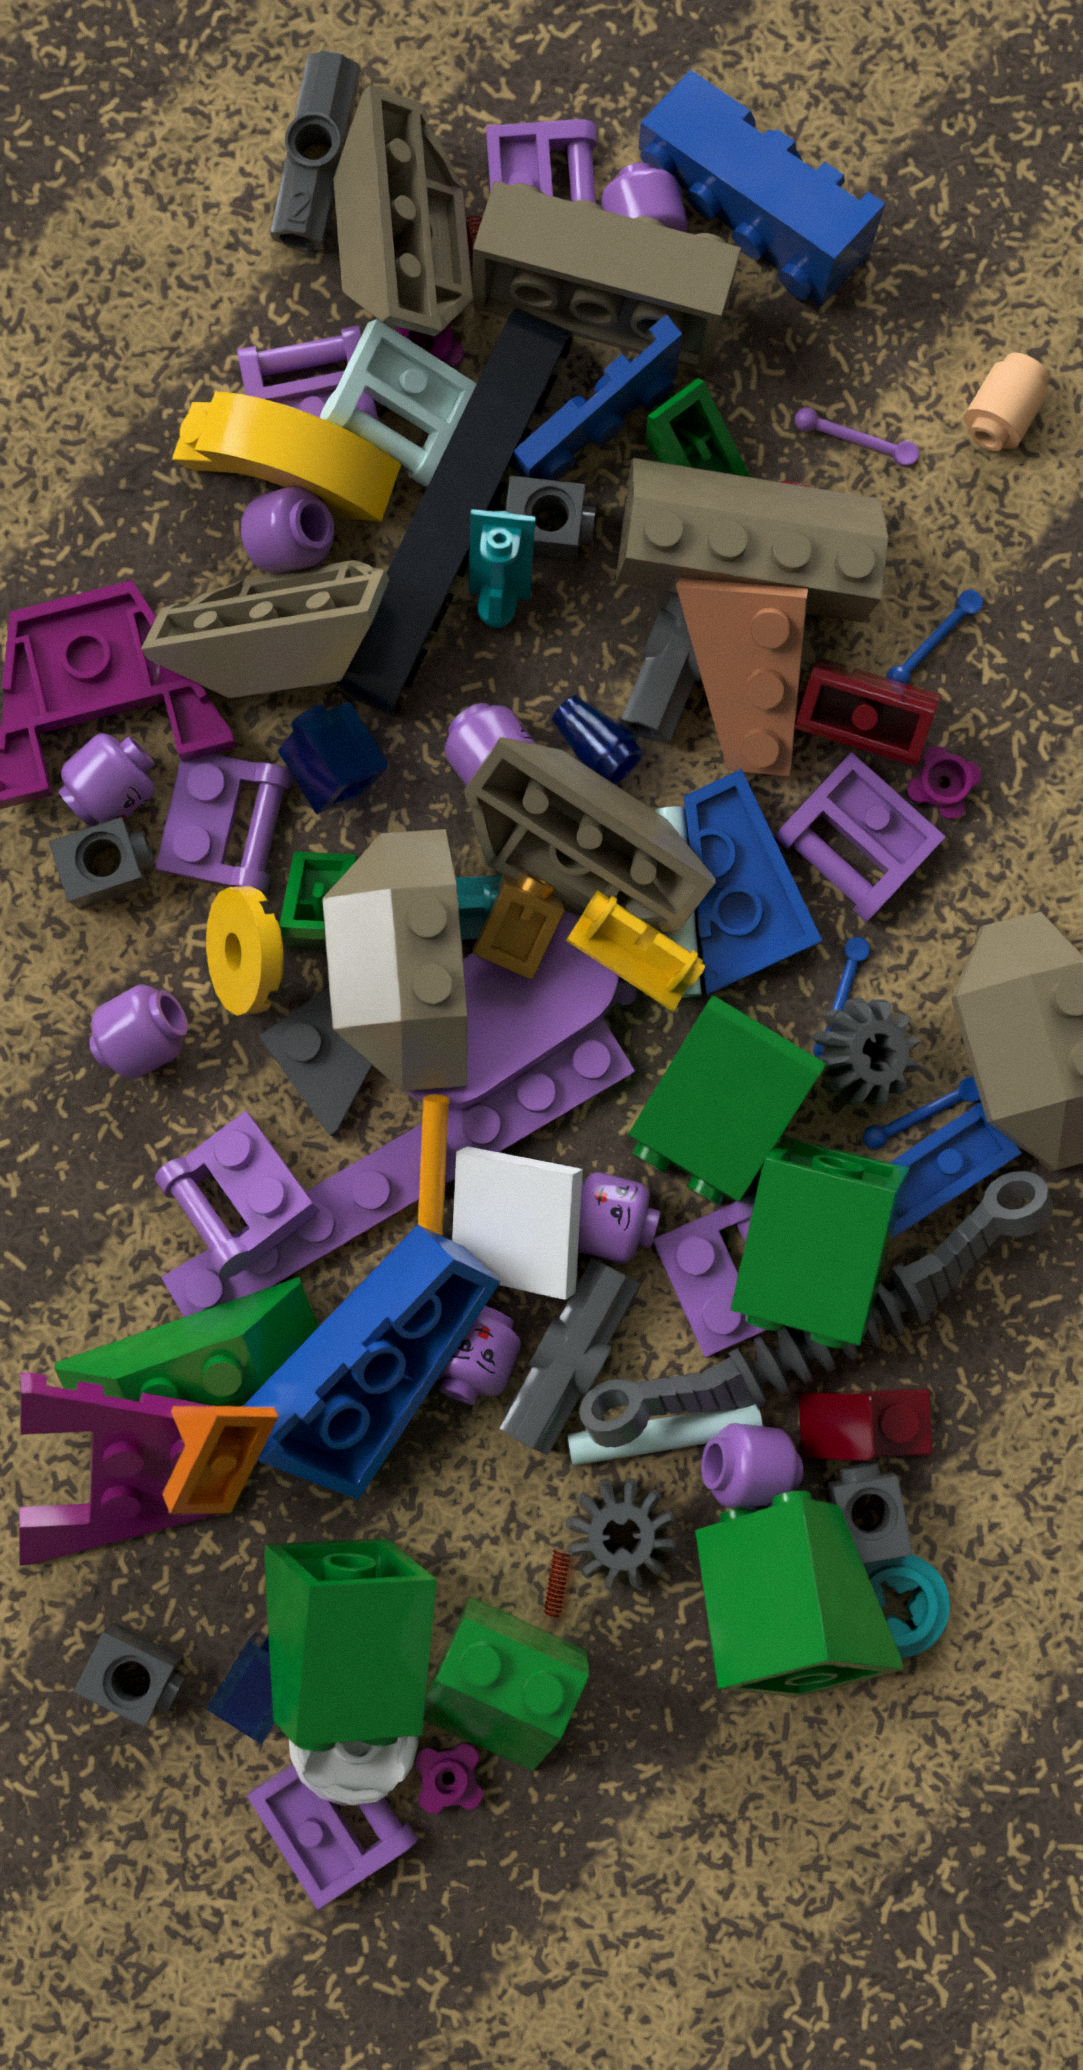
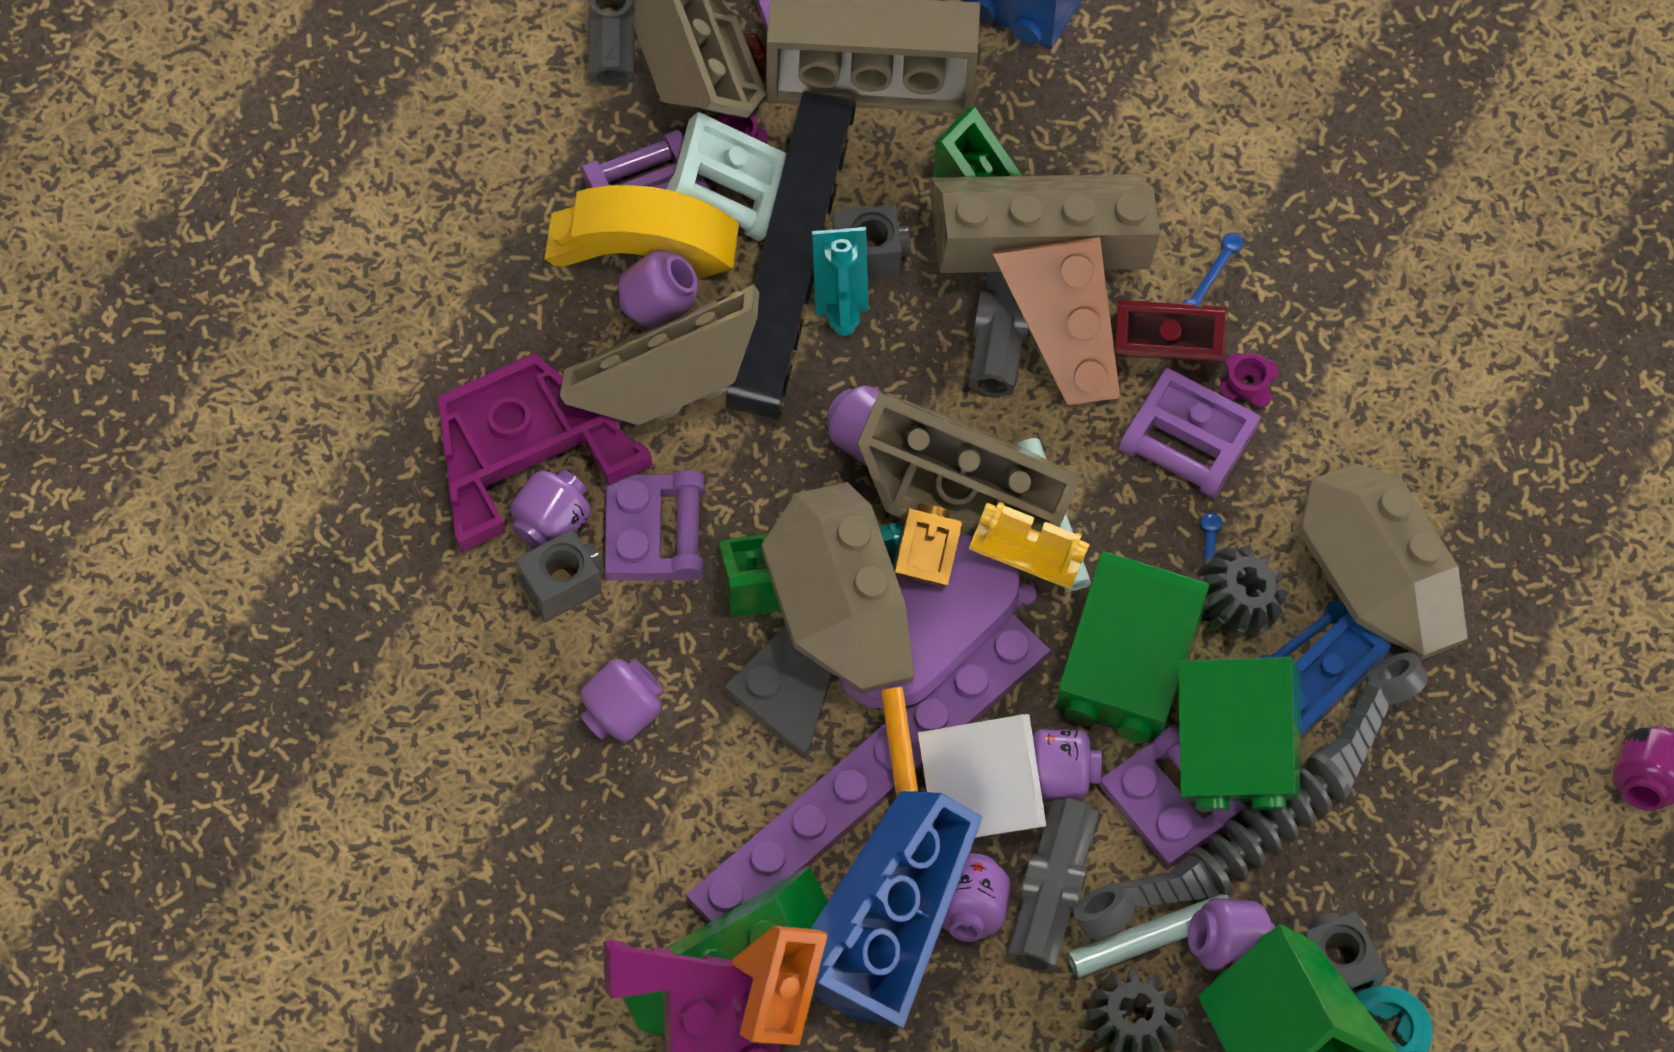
camera: 15 degrees left, 20 degrees down
medium lavender plate [155,1110,320,1278] -> none
yellow tile [206,886,284,1016] -> none
clear blue brick [278,701,389,814] -> none
blue wing [514,314,682,481] -> none
clear blue cone [551,695,643,785] -> none
blue wing [684,769,823,996] -> none
medium lavender hinge [794,407,919,467] -> none
dark red slope [798,1388,932,1461] -> none
light nougat brick [964,353,1050,451] -> none

